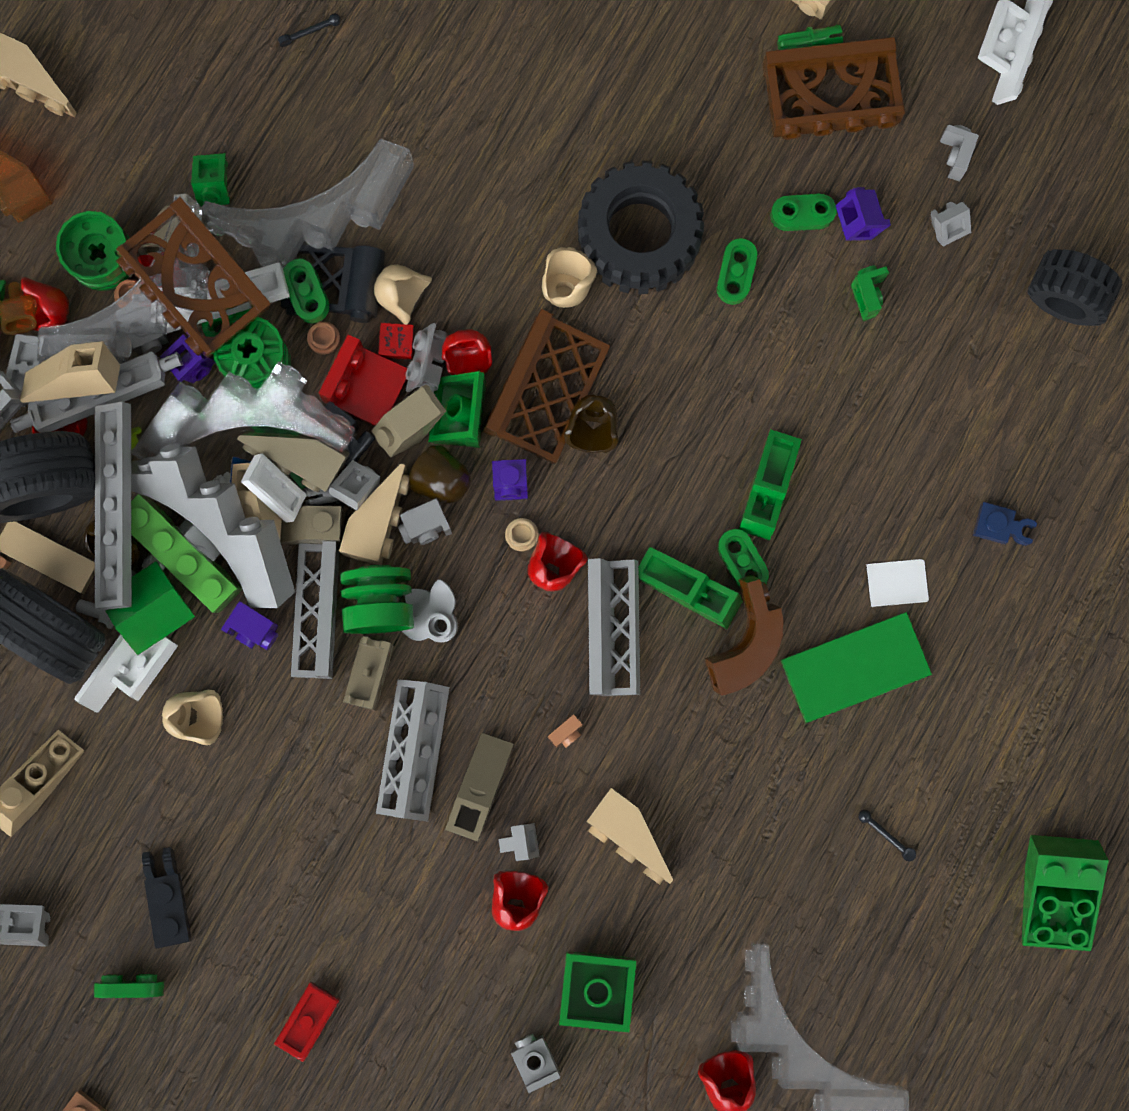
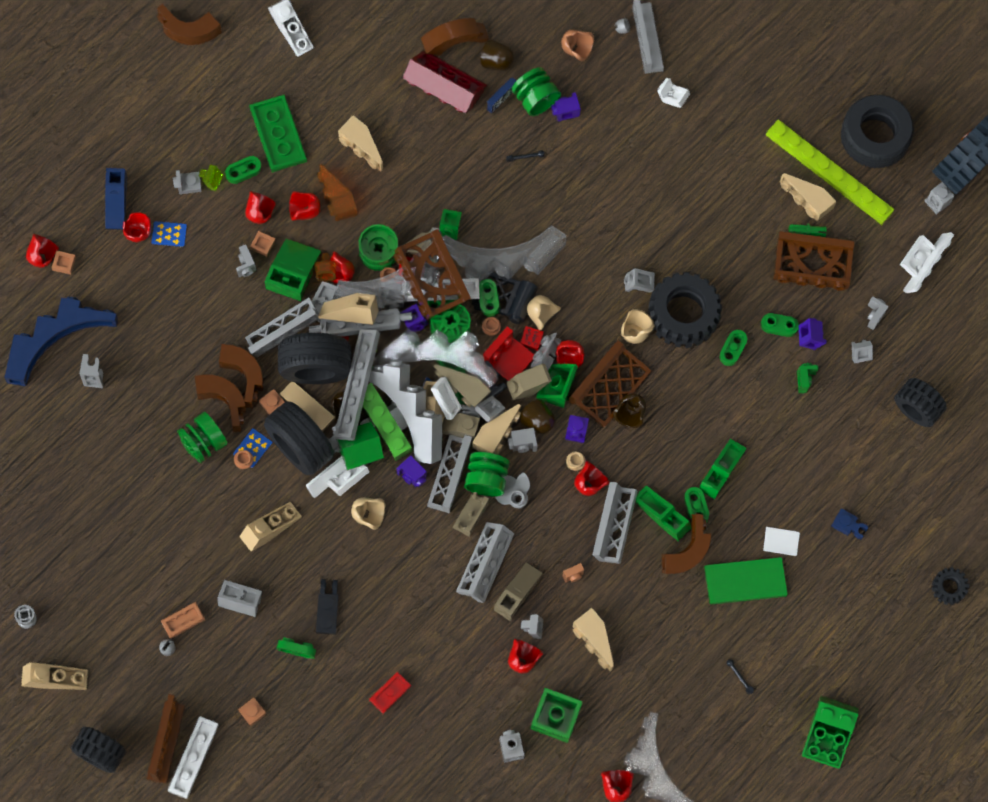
camera: 10 degrees right, 10 degrees down
none -> light grey bracket [624,268,655,293]

